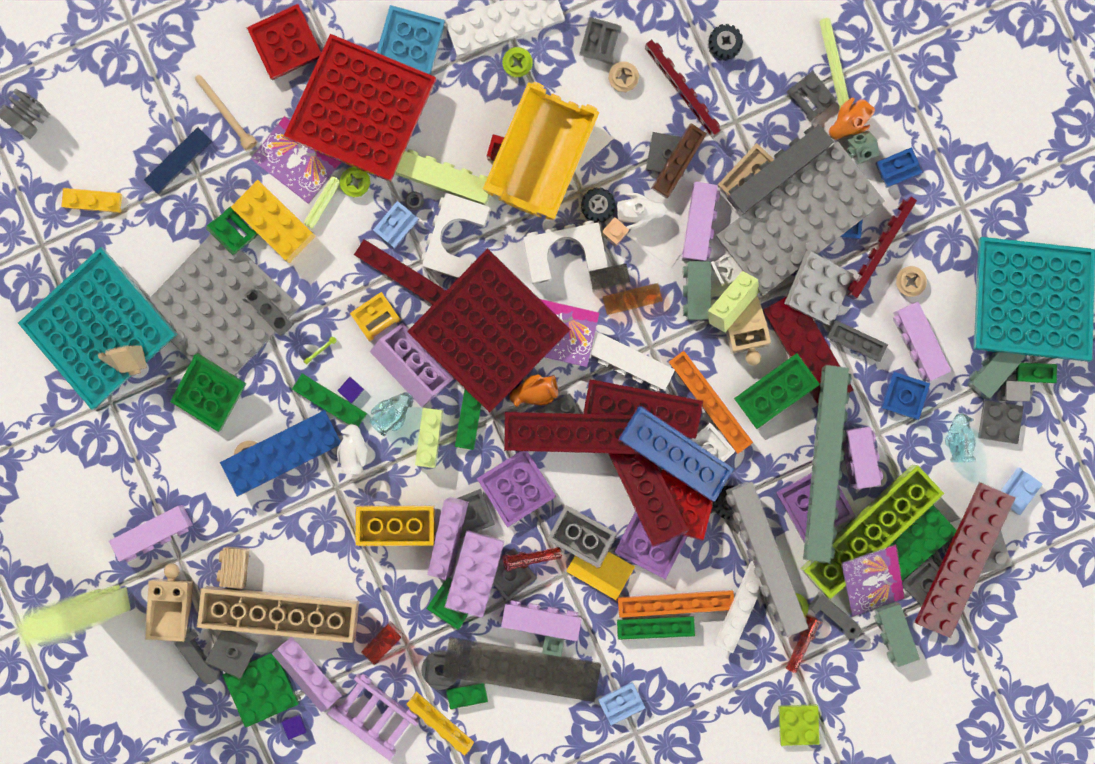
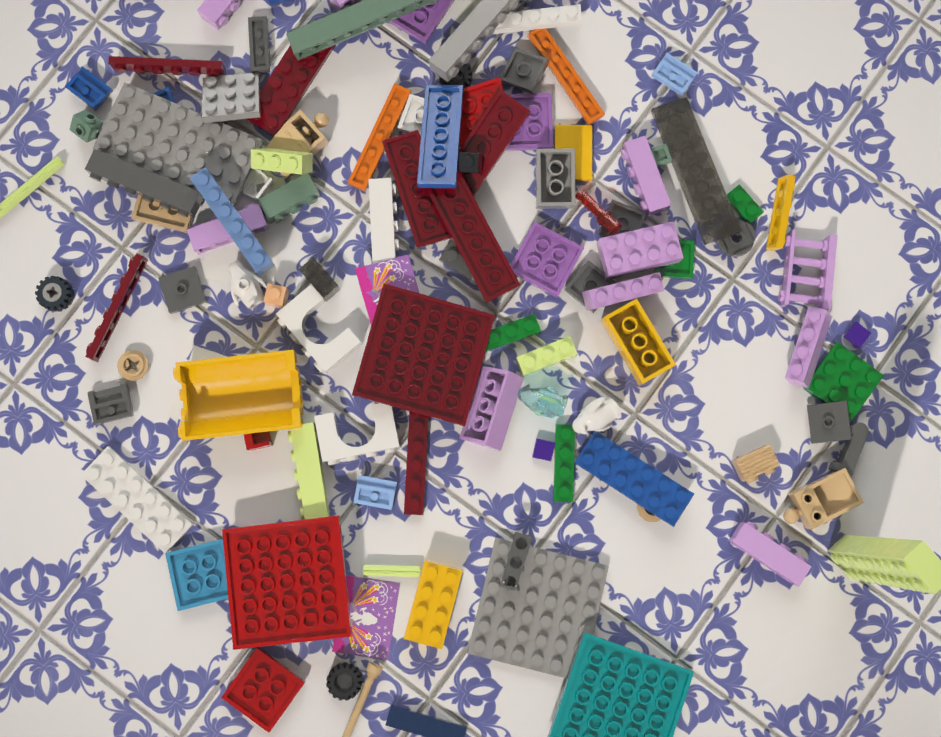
camera: 130 degrees left, 5 degrees down
tan slope [98,346,147,376] -> none
green plate [170,353,247,432] -> none
tan brick [197,586,359,643] -> none
green plate [206,206,258,255] -> none
lime hinge [303,337,337,364] -> none
lime gear [340,167,371,198] -> none
yellow plate [350,292,401,342] -> none
clear red piece [361,621,404,665] -> none
dark grey plate [405,191,424,211] -> none
lime gear [502,47,533,78] -> none
orange animal [509,375,558,407] -> none
black wheel [581,187,615,223] -> none
clear orange plate [602,283,663,315] -> none
green plate [617,616,695,640] -> none
reddish brown tile [651,123,707,199] -> none
green plate [734,353,820,429] -> none
dark grey plate [786,71,836,121] -> none
orange animal [829,97,875,140] -> none
tan gear [896,266,927,297] -> none
none -> medium blue brick [190,167,275,276]
none -> black tyre [326,662,363,701]
none -> black brick [458,152,483,174]
none -> dark grey plate [500,47,549,94]

